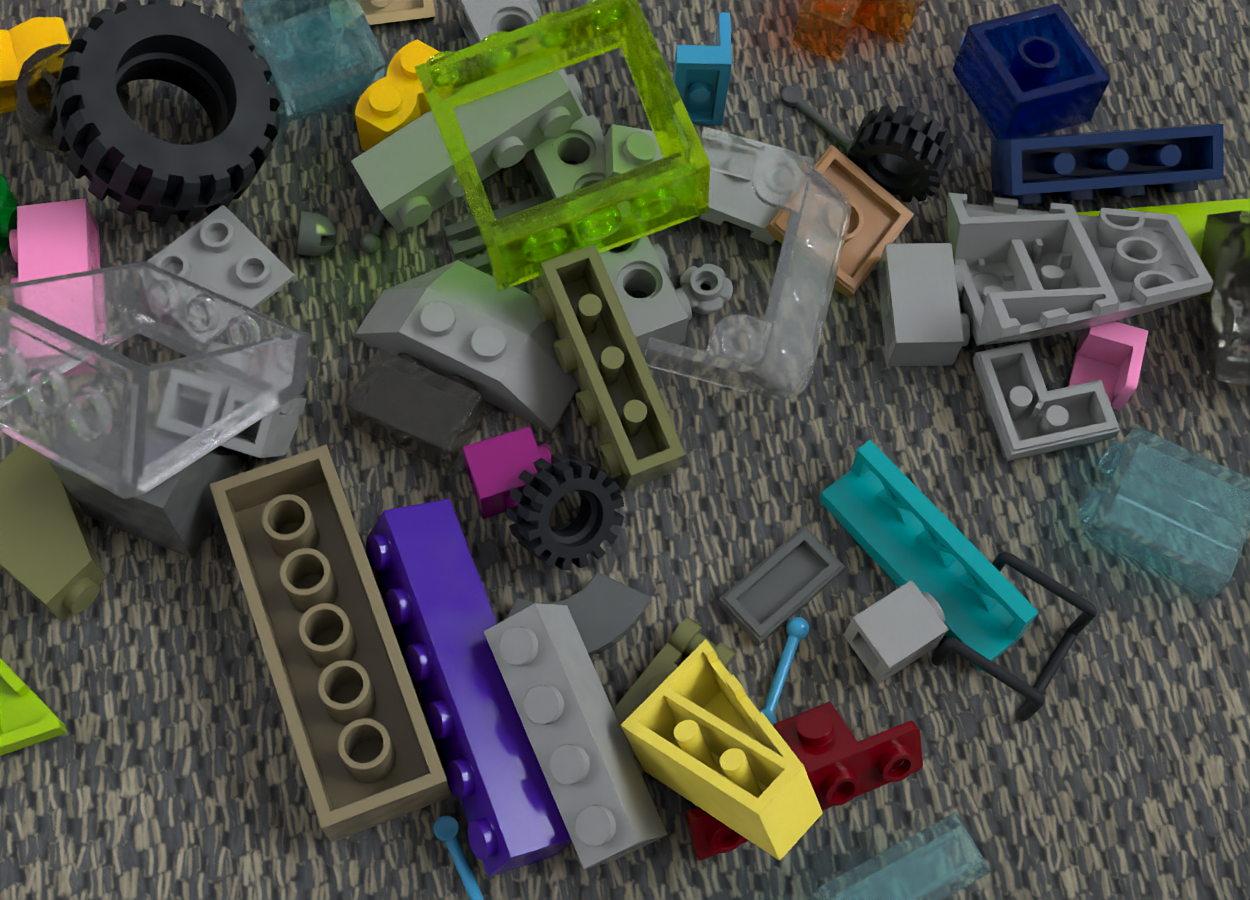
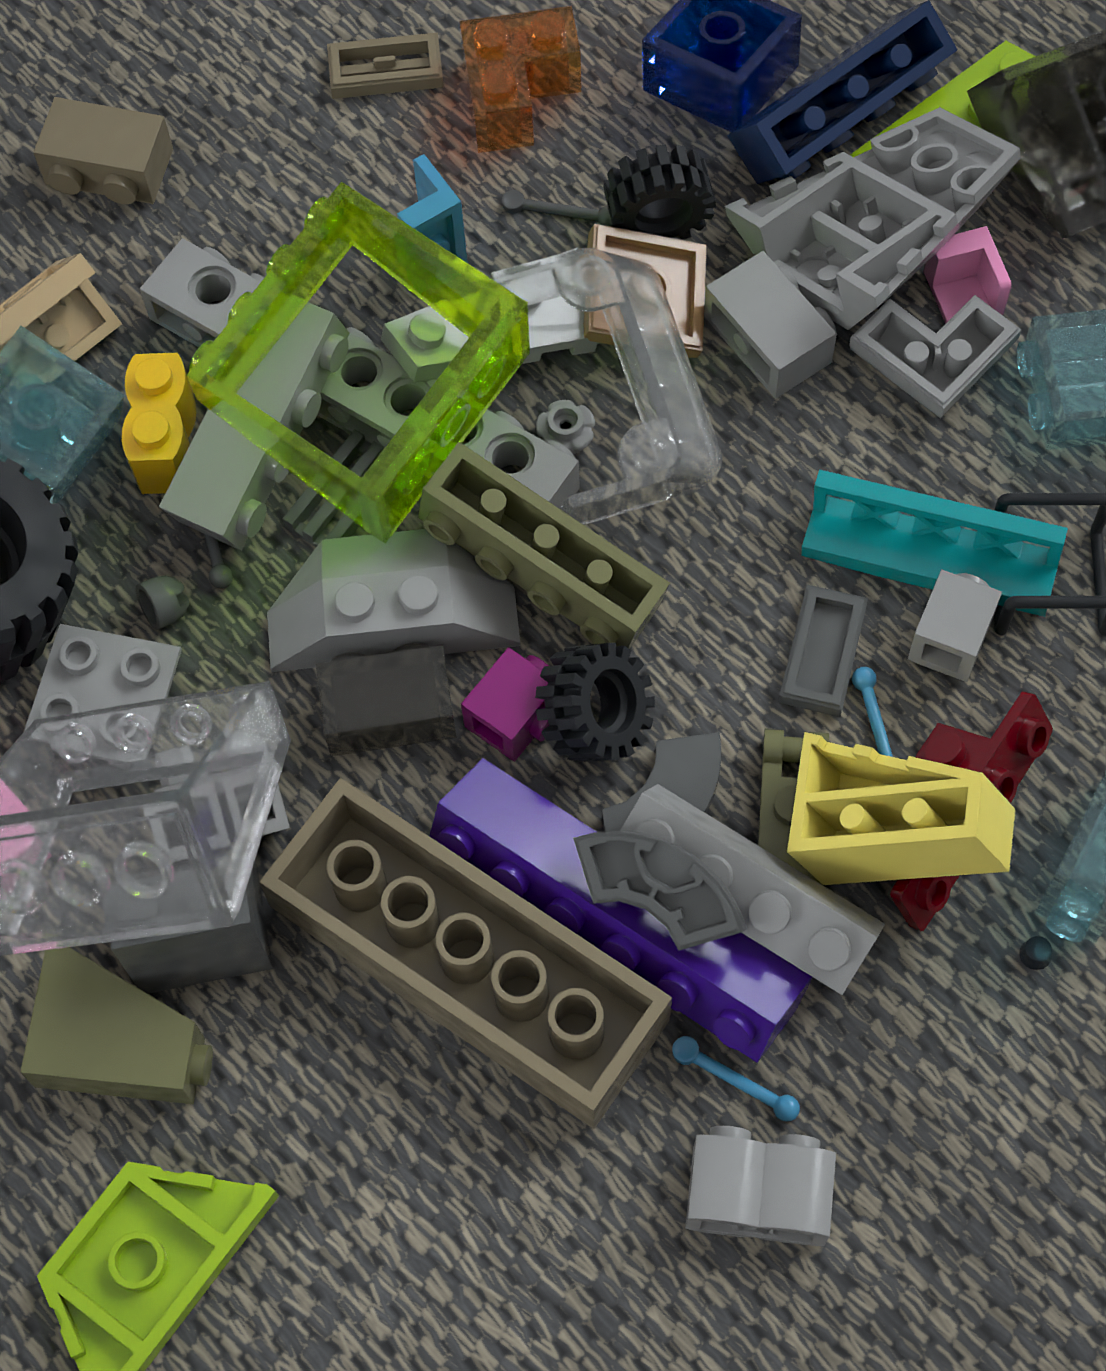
camera: 25 degrees left, 0 degrees up
none -> dark grey tile [573,831,747,950]

